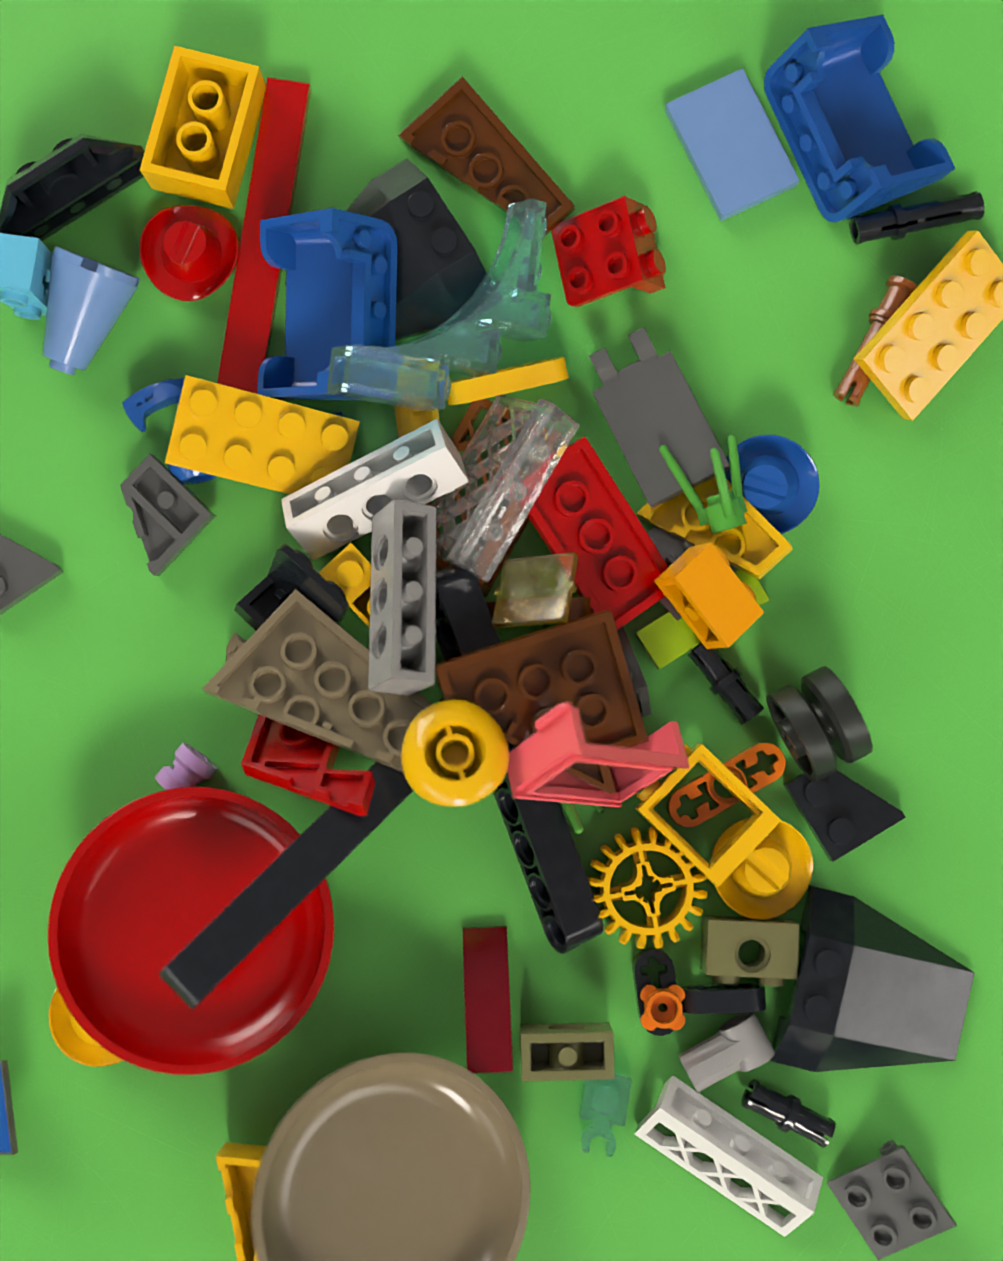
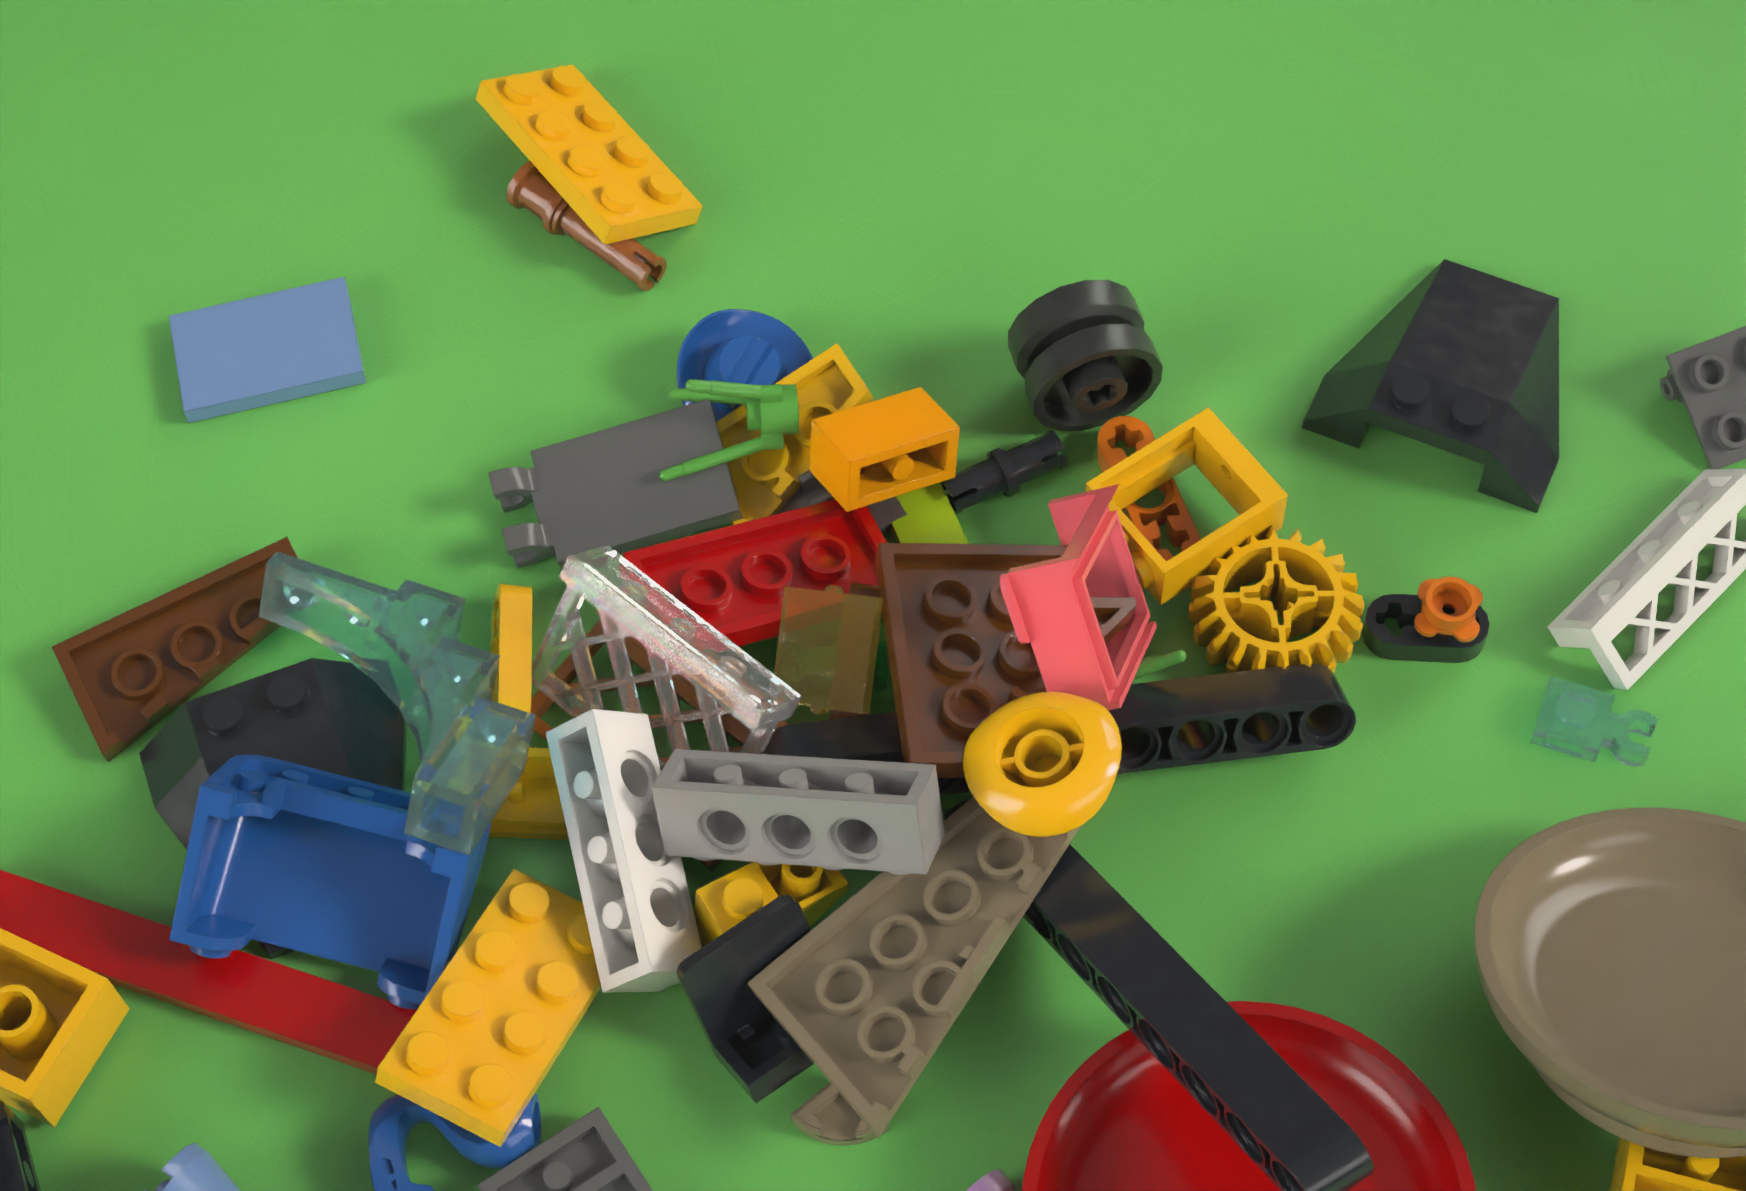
camera: 75 degrees left, 25 degrees down
red hat [139,205,239,301] -> none
red wing [241,715,376,816] -> none
dark red slope [462,926,513,1074] -> none
olive brick [520,1022,615,1081] -> none
red bracket [552,196,666,307] -> none
light grey piece [678,1012,775,1093] -> none
black beam [681,983,766,1014] -> none
olive brick [700,915,799,986] -> none
yellow hat [711,818,813,920] -> none
black pin [741,1079,836,1148] -> none
blue windscreen [764,14,955,223] -> none
black wing [784,770,906,862] -> none
black pin [850,191,985,245] -> none

